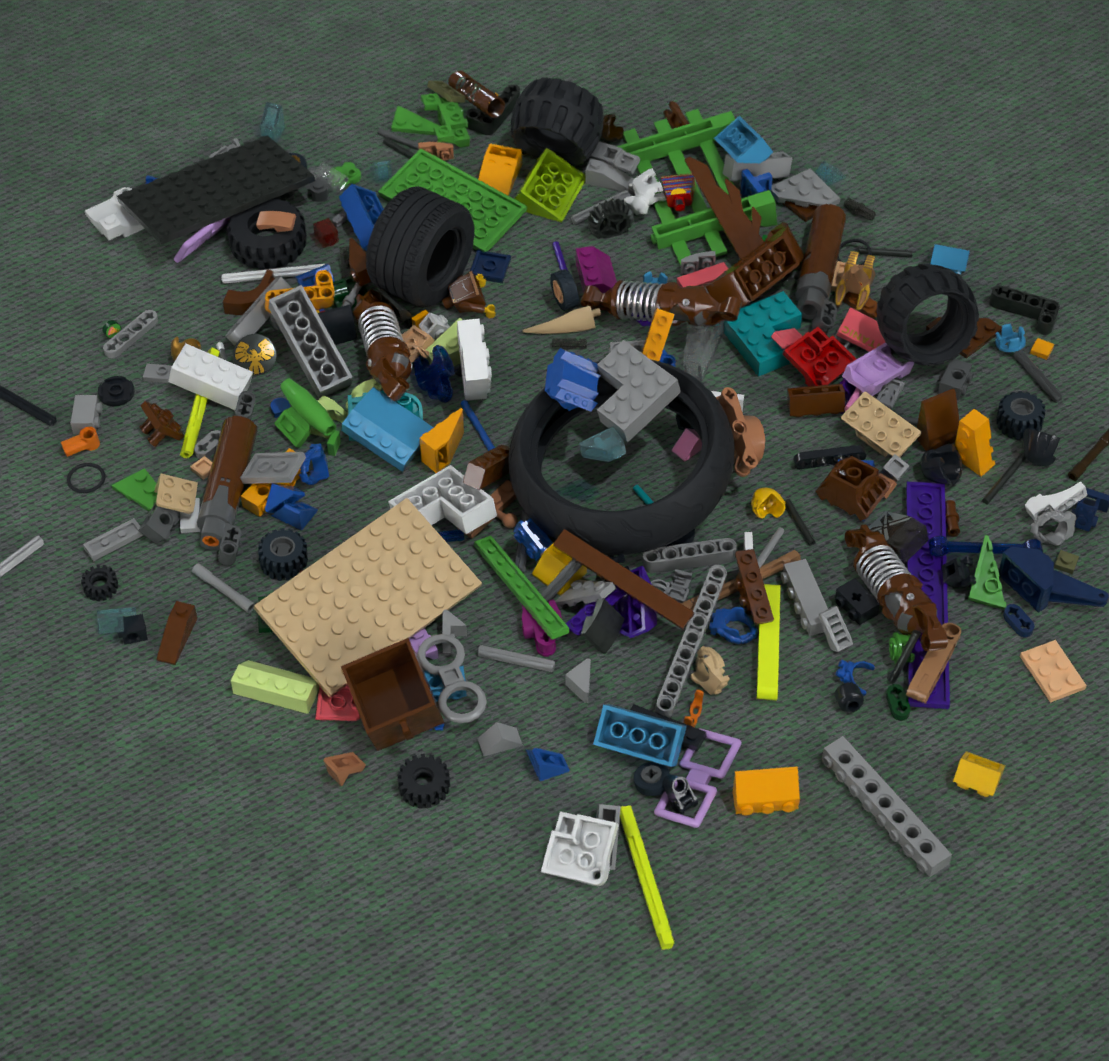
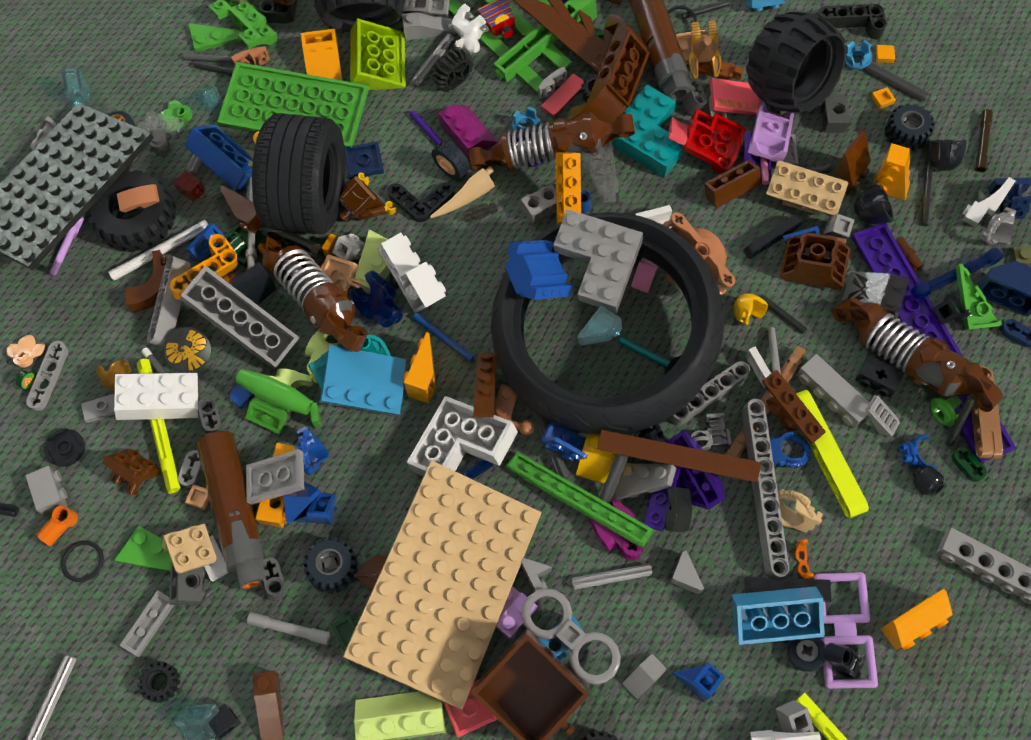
camera: 25 degrees left, 15 degrees up
none -> light nougat plate [7,335,46,368]
none -> black beam [387,182,454,222]
none -> light orange tile [871,87,896,109]

